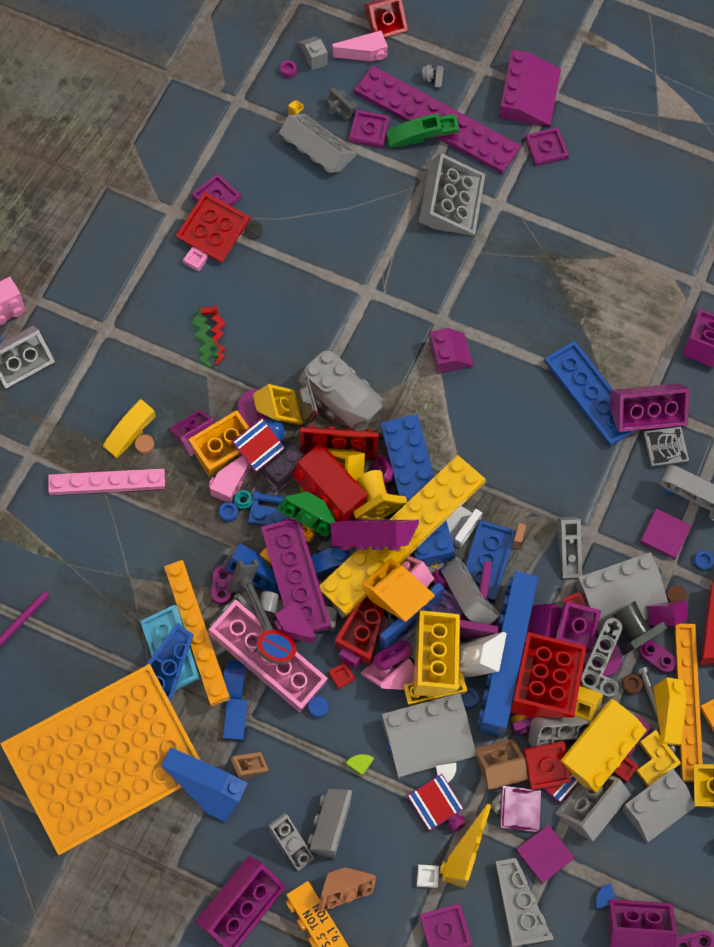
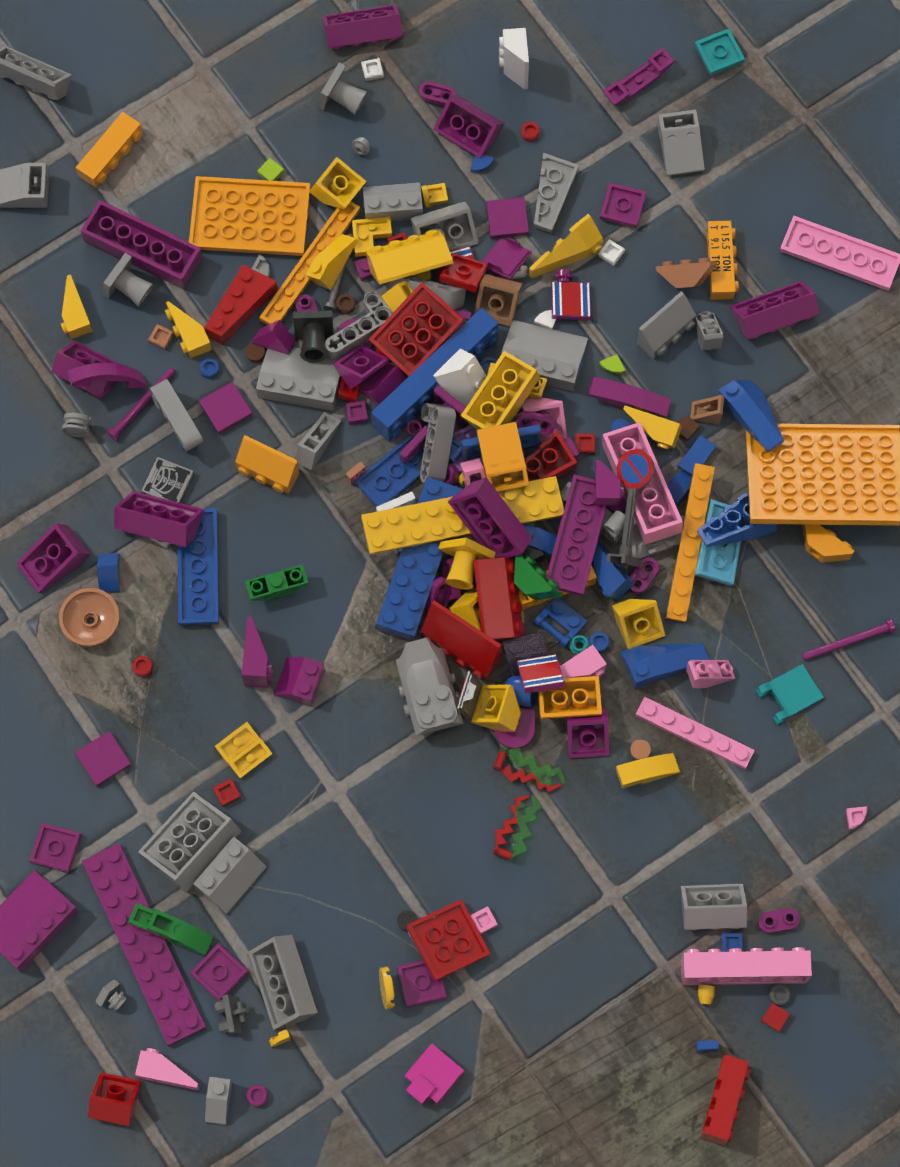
camera: 145 degrees left, 5 degrees up
none -> nougat dish [59,588,120,647]
none -> magenta tile [75,731,131,787]
none -> blue slope [97,553,120,593]
none -> red tile [132,656,153,677]
none -> light grey slope [193,837,267,915]
none -> red tile [213,779,241,807]
none -> yellow slope [214,722,272,778]
none -> light orange slope [235,435,300,494]
none -> magenta slope [242,617,274,688]
none -> green slope [245,564,308,601]
none -> magenta tile [345,401,368,424]
none -> yellow tile [379,967,395,1009]
none -> dark pink piece [405,1043,464,1106]
none -> magenta hose [407,418,425,436]
none -> yellow tile [421,183,448,208]
none -> blue tile [449,437,461,463]
none -> piece [493,747,565,793]
none -> magenta slope [588,377,671,418]
none -> yellow slope [612,599,665,649]
none -> blue wedge [620,643,709,690]
none -> yellow slope [623,406,682,450]
none -> reddish brown tile [677,417,700,441]
none -> bright pink slope [686,660,735,688]
none -> teal flag [756,664,824,725]
none -> light orange slope [802,524,854,563]

